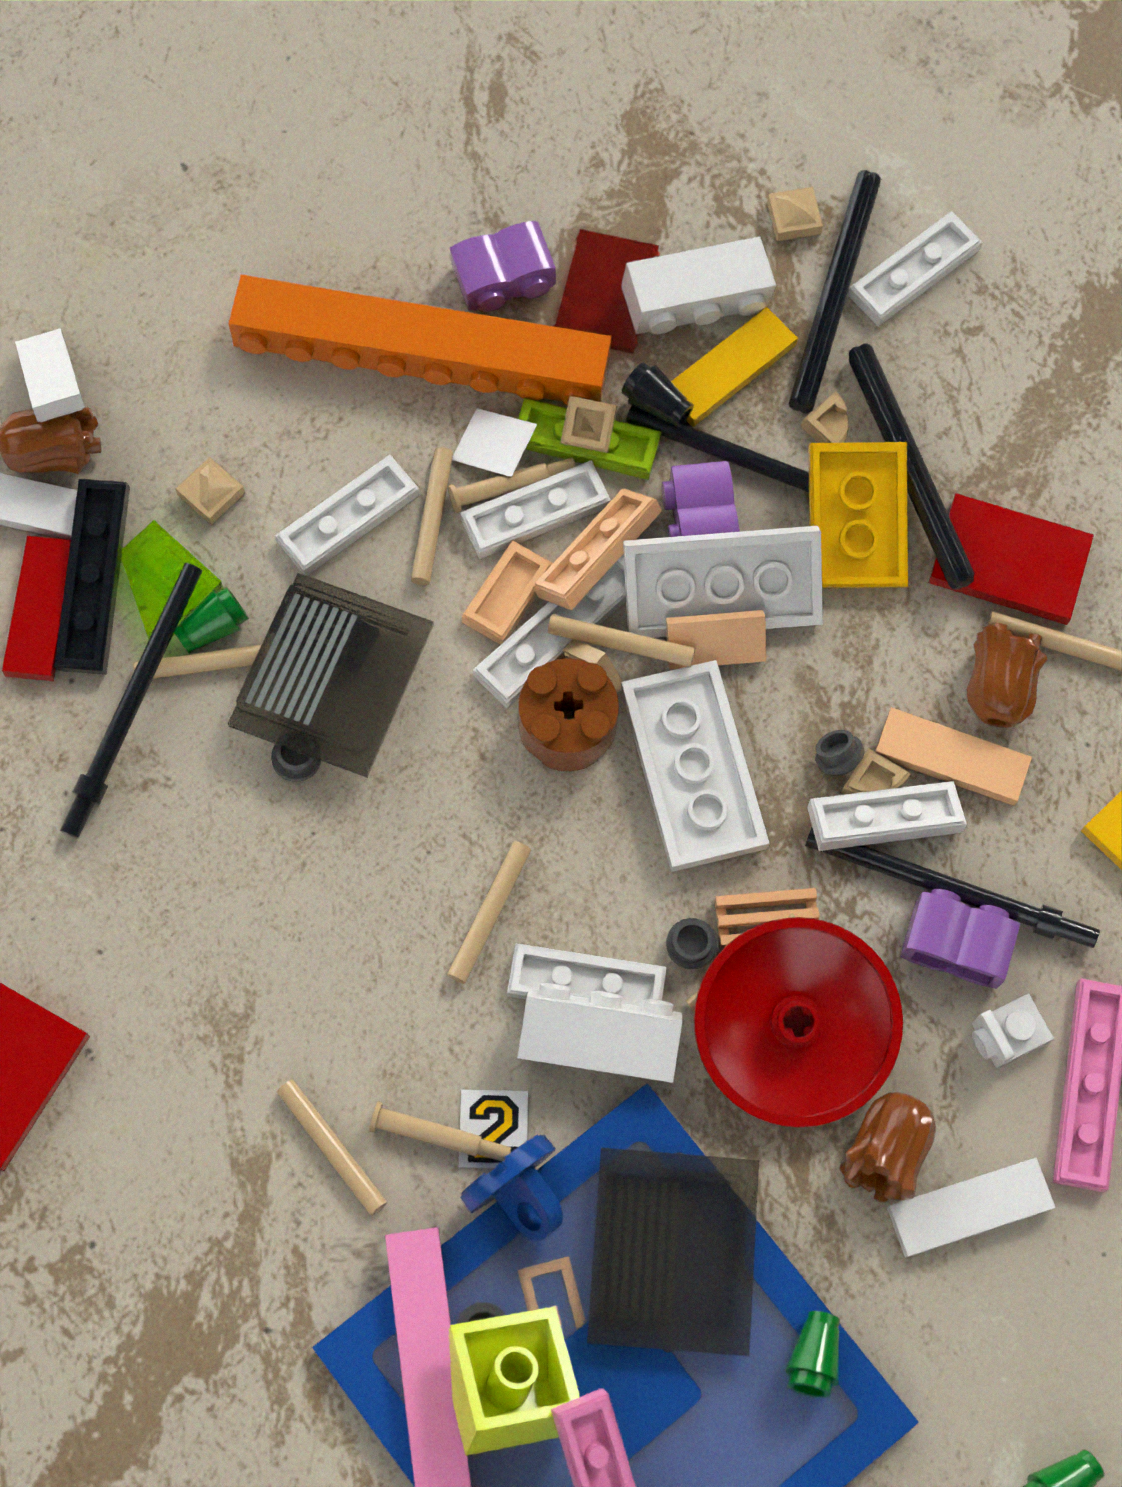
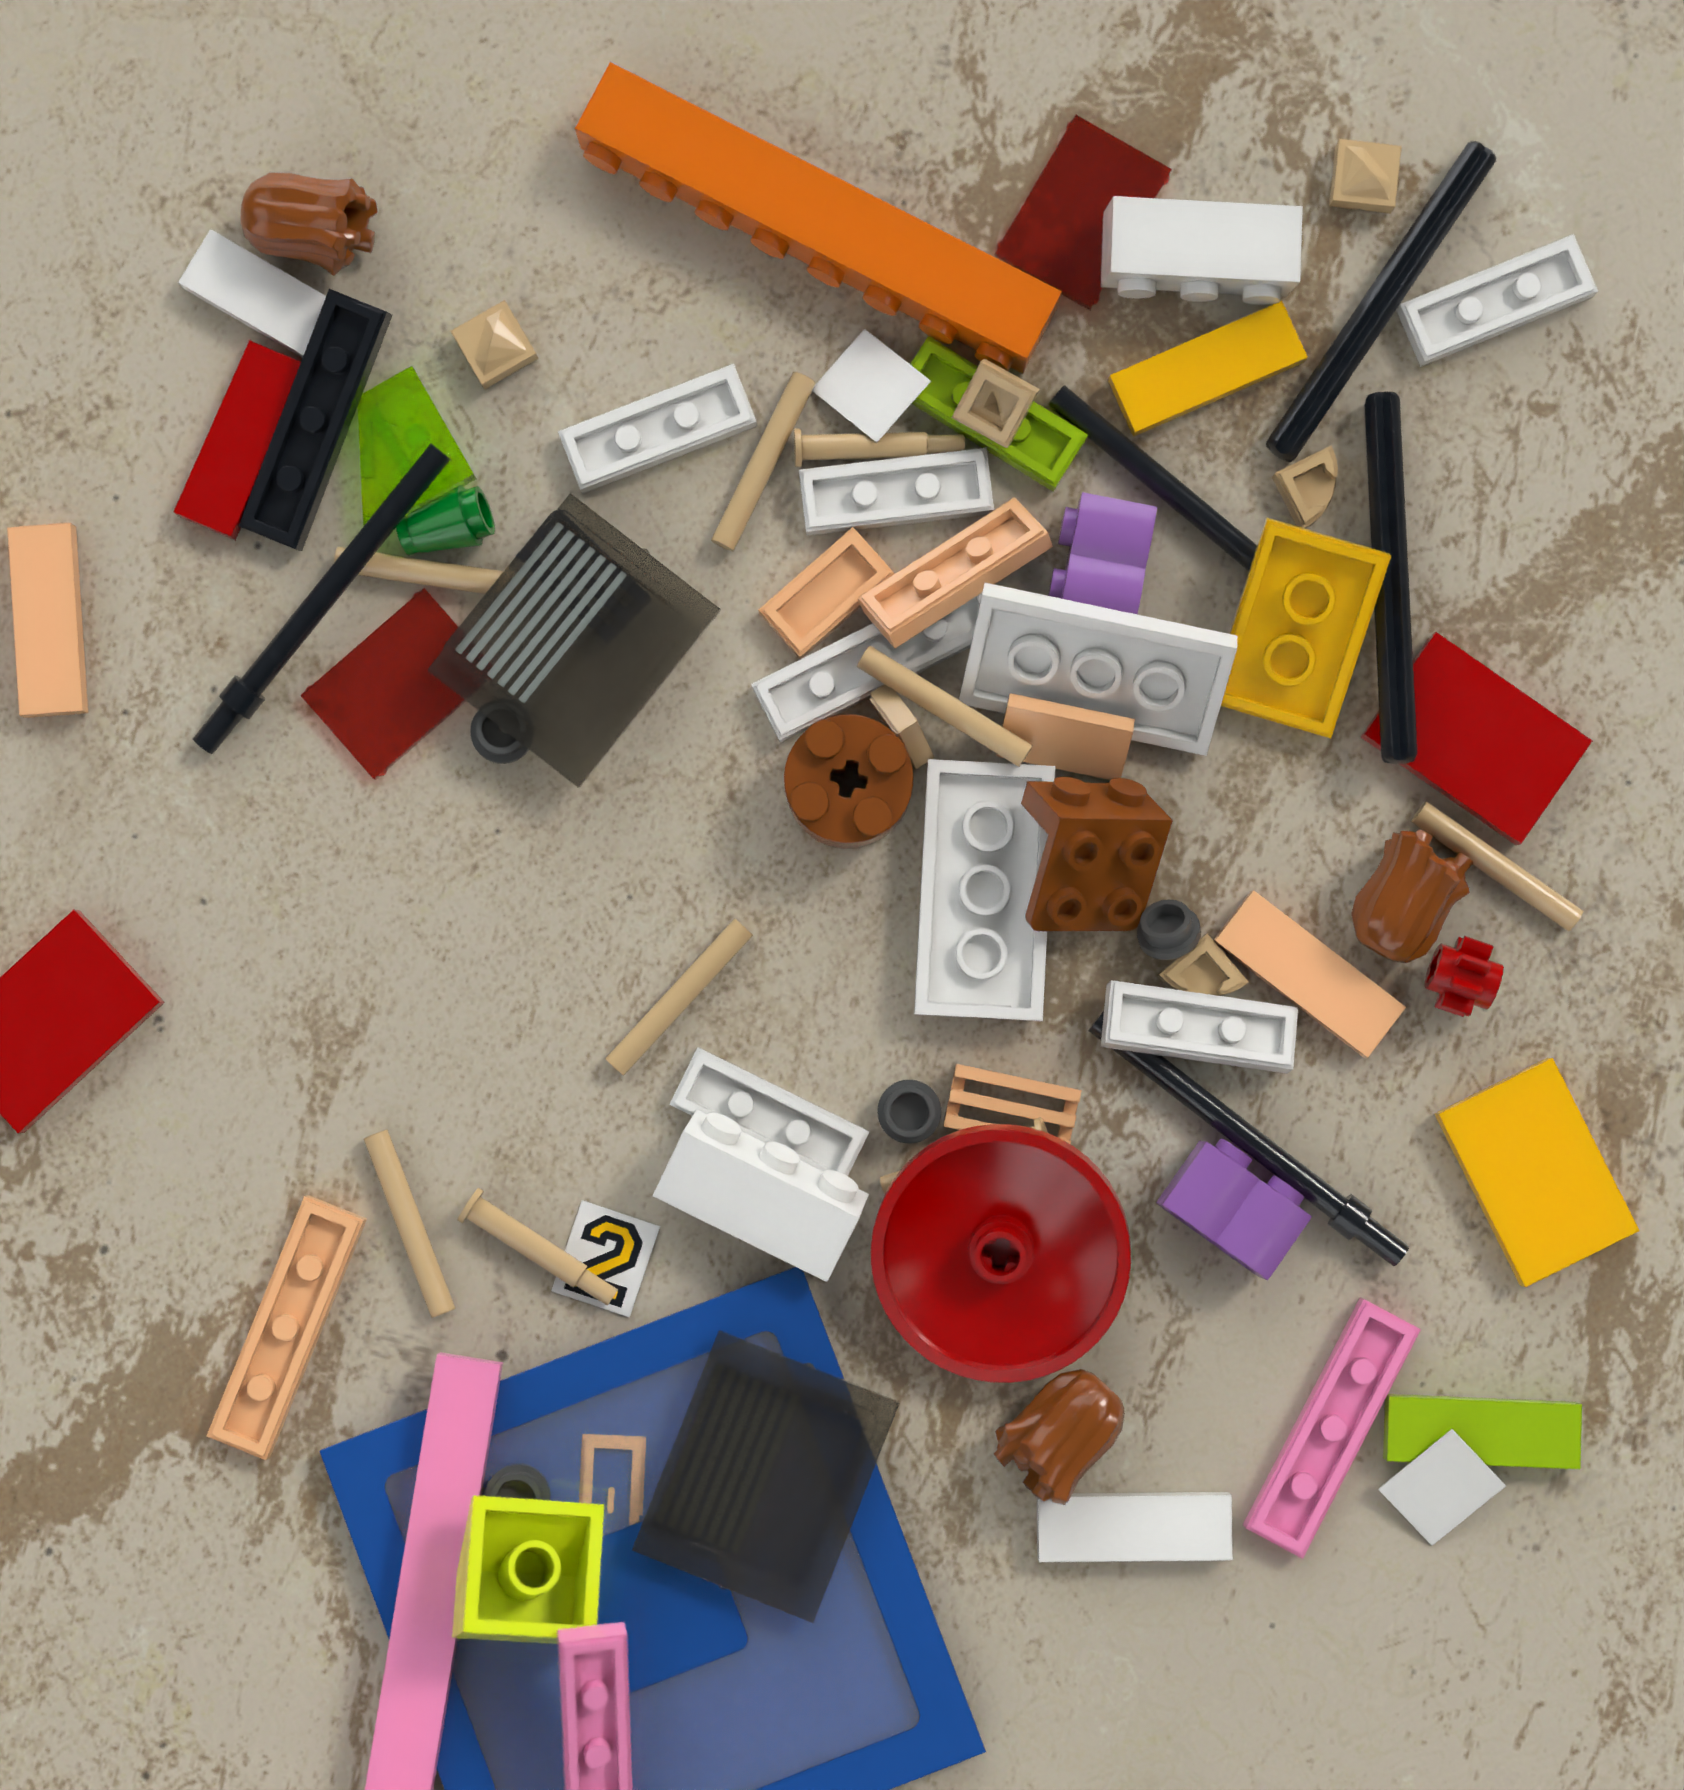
camera: 20 degrees right, 15 degrees up
white tile [15,328,85,422] -> none
medium lavender brick [450,221,556,312] -> none
blue tile [460,1135,563,1241] -> none
black cone [621,362,694,428] -> none
green cone [785,1311,840,1398] -> none
white bracket [972,993,1054,1069] -> none
none -> light nougat tile [207,1195,367,1460]
none -> clear red piece [300,588,499,780]
none -> dark orange bracket [1021,776,1173,931]
none -> red gear [1424,936,1504,1017]

